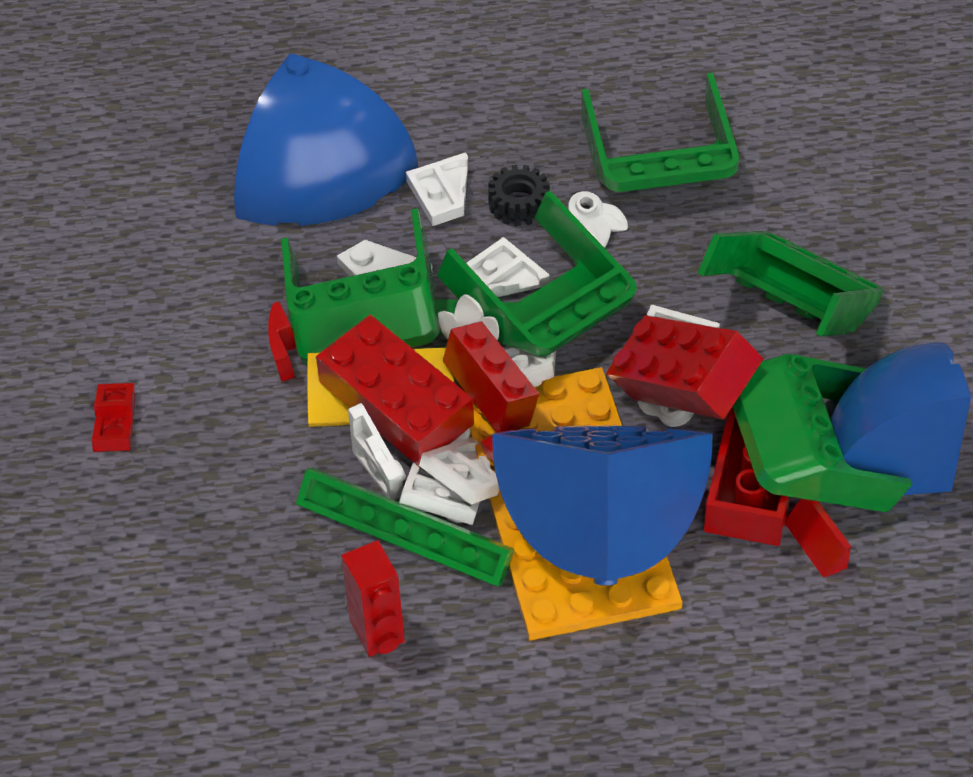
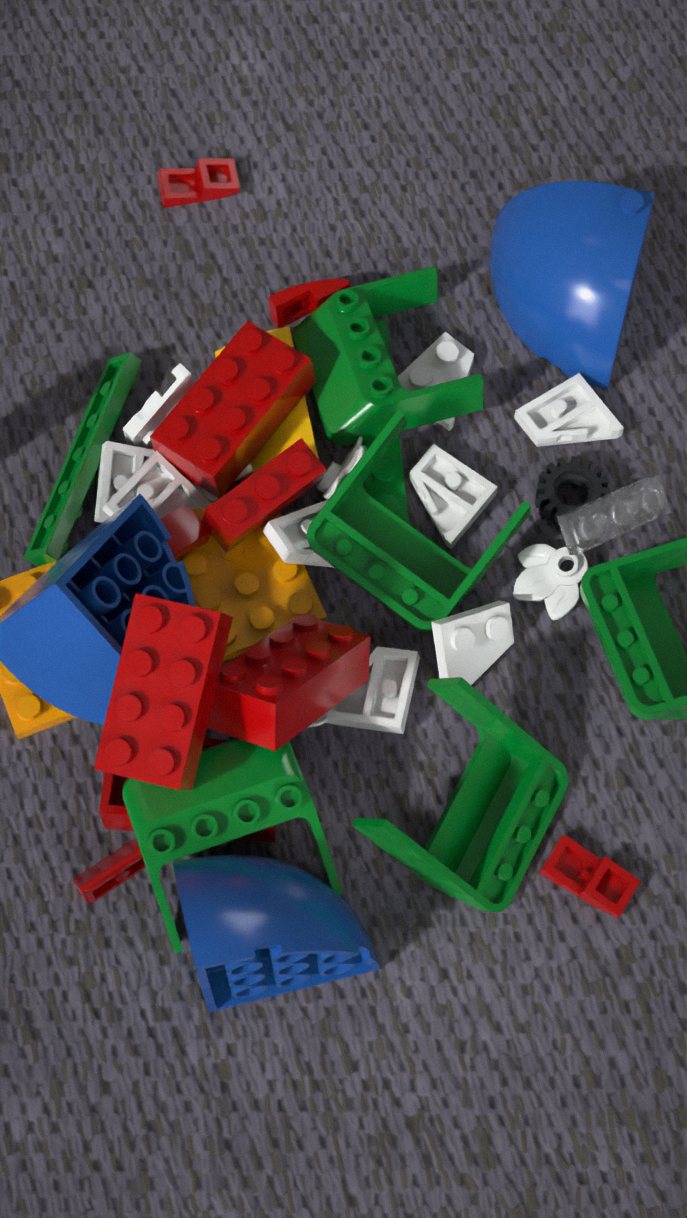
camera: 80 degrees right, 15 degrees up
none -> red brick [94,593,233,790]
none -> white wing [431,600,514,685]
none -> red slope [538,834,641,918]
none -> clear plate [557,475,672,555]

